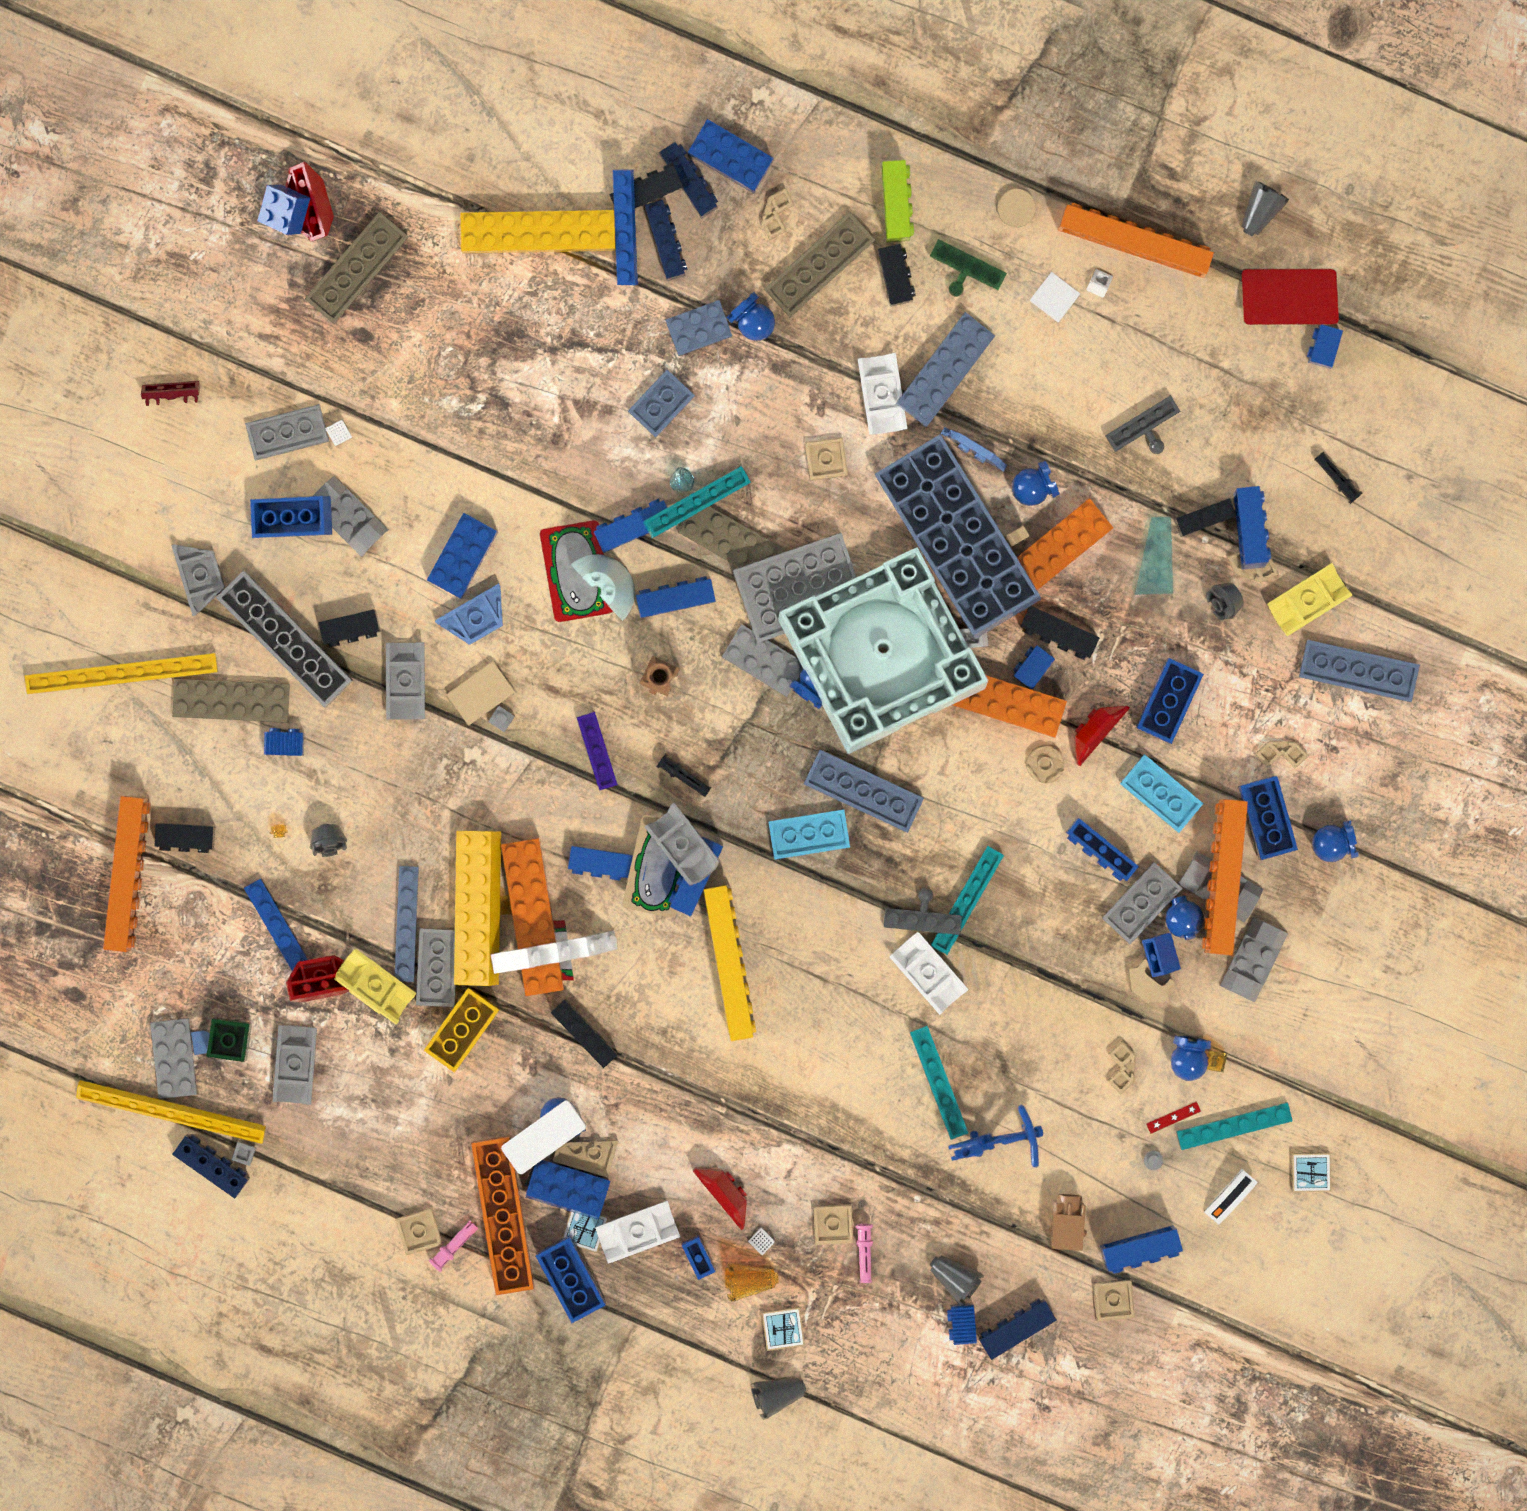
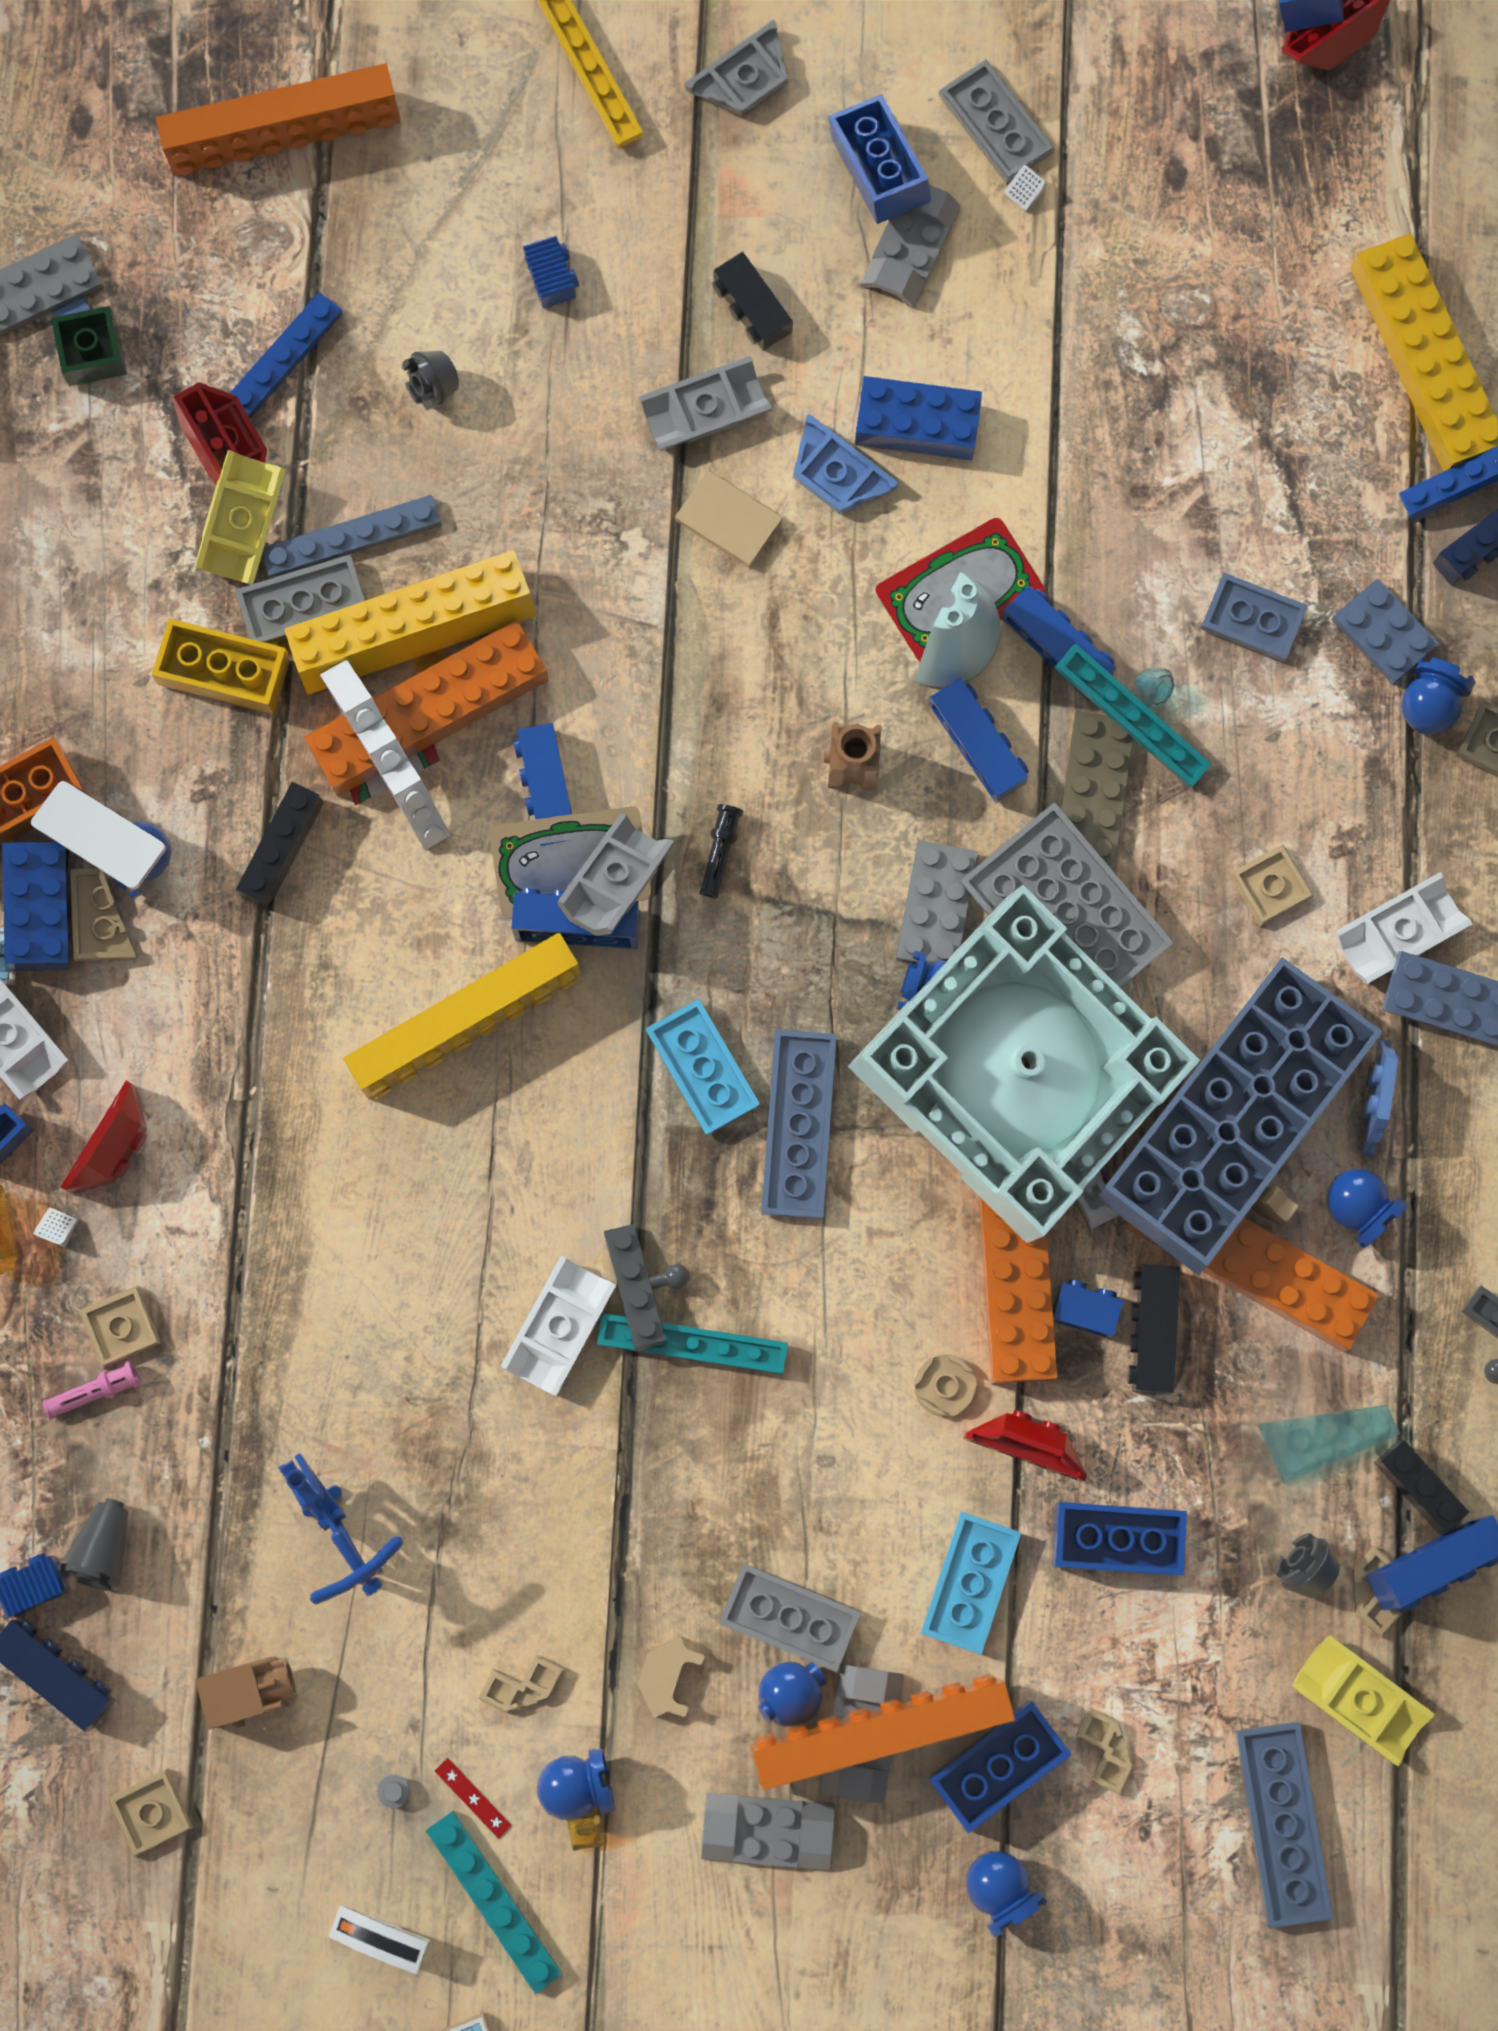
camera: 70 degrees right, 10 degrees down
black brick [154,823,215,853] -> none
dark tan plate [172,679,290,723] -> none
light grey brick [216,571,353,708] -> none
clear yellow plate [269,825,288,838] -> none
light grey piece [273,1025,317,1105] -> none
dark tan plate [305,212,409,324] -> none
light grey plate [488,706,515,732] -> none
dark purple plate [577,712,618,791] -> none
teal plate [910,1025,968,1140] -> none
blue brick [1065,818,1139,881] -> none
blue brick [1100,1225,1183,1274] -> none
blue brick [1142,932,1181,977] -> none

